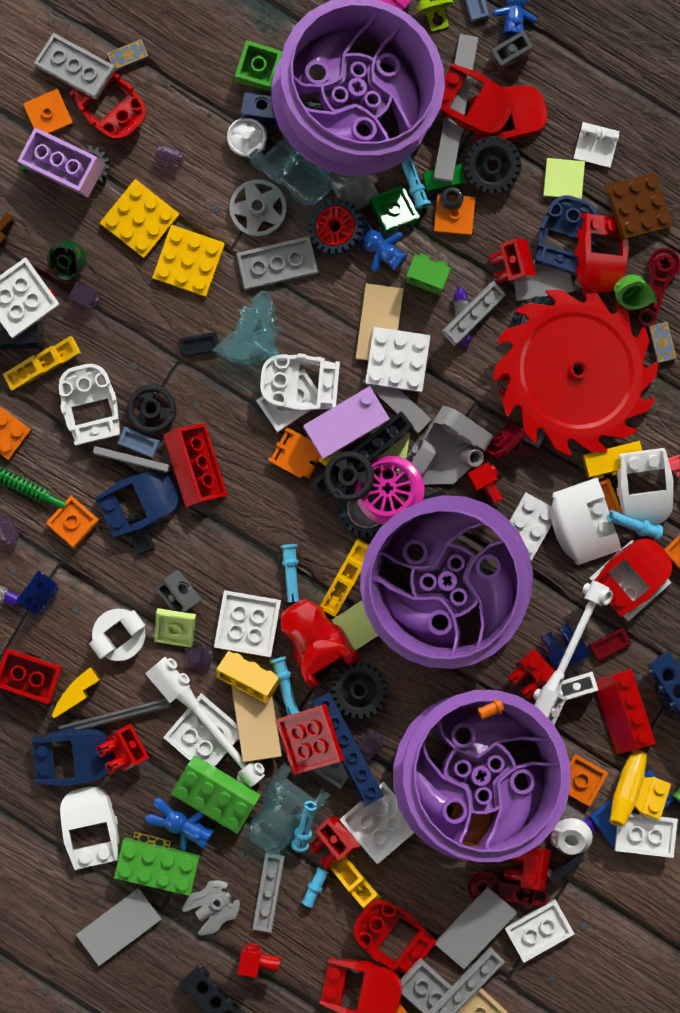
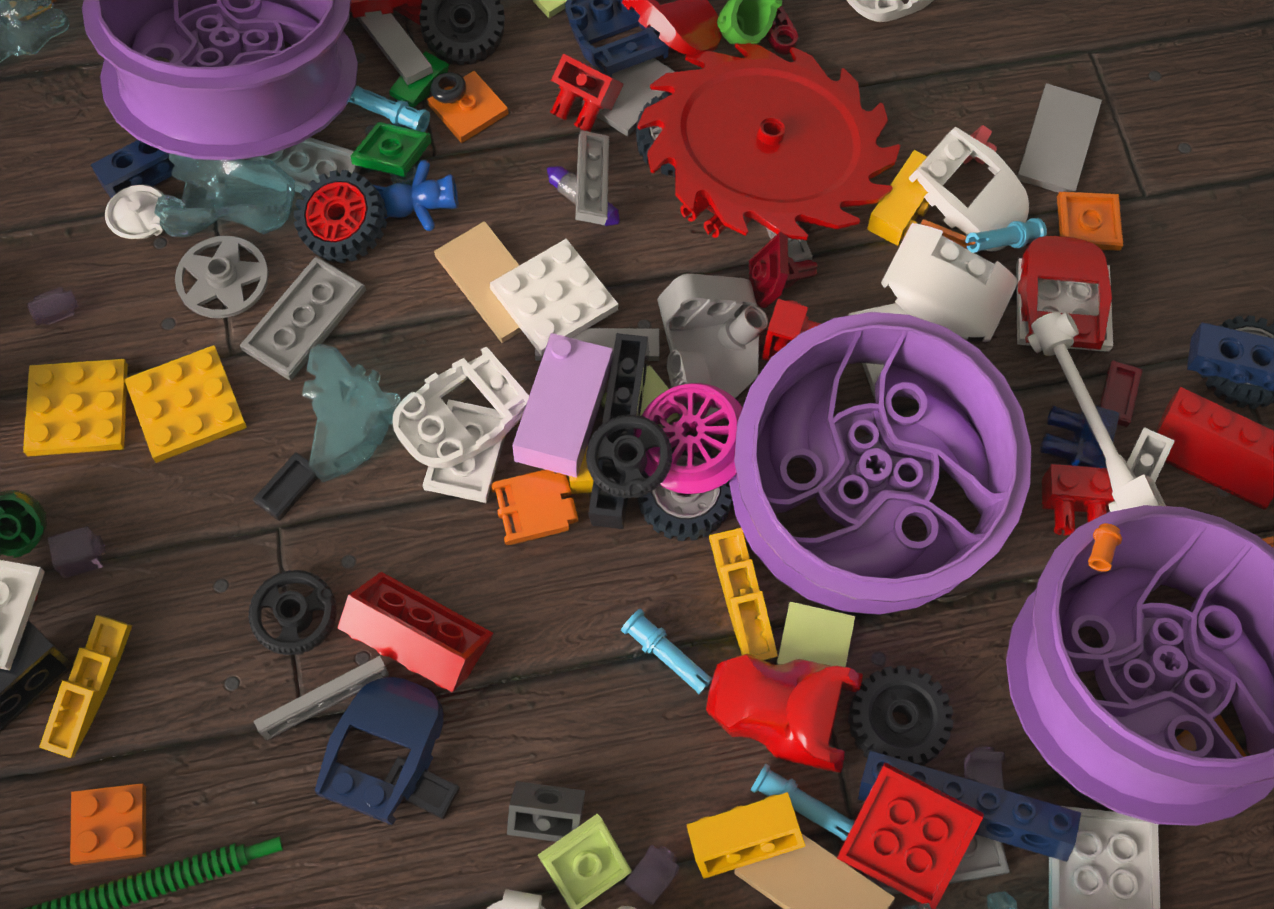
camera: 50 degrees left, 20 degrees down
orange plate [45,495,100,549] -> none
white slope [59,364,120,446] -> none
sand blue tile [117,426,160,459] -> none
white plate [214,590,281,657] -> none
bright green brick [235,40,283,93] -> none
bright green brick [406,254,451,296] -> none
sand blue tile [648,321,677,363] -> none

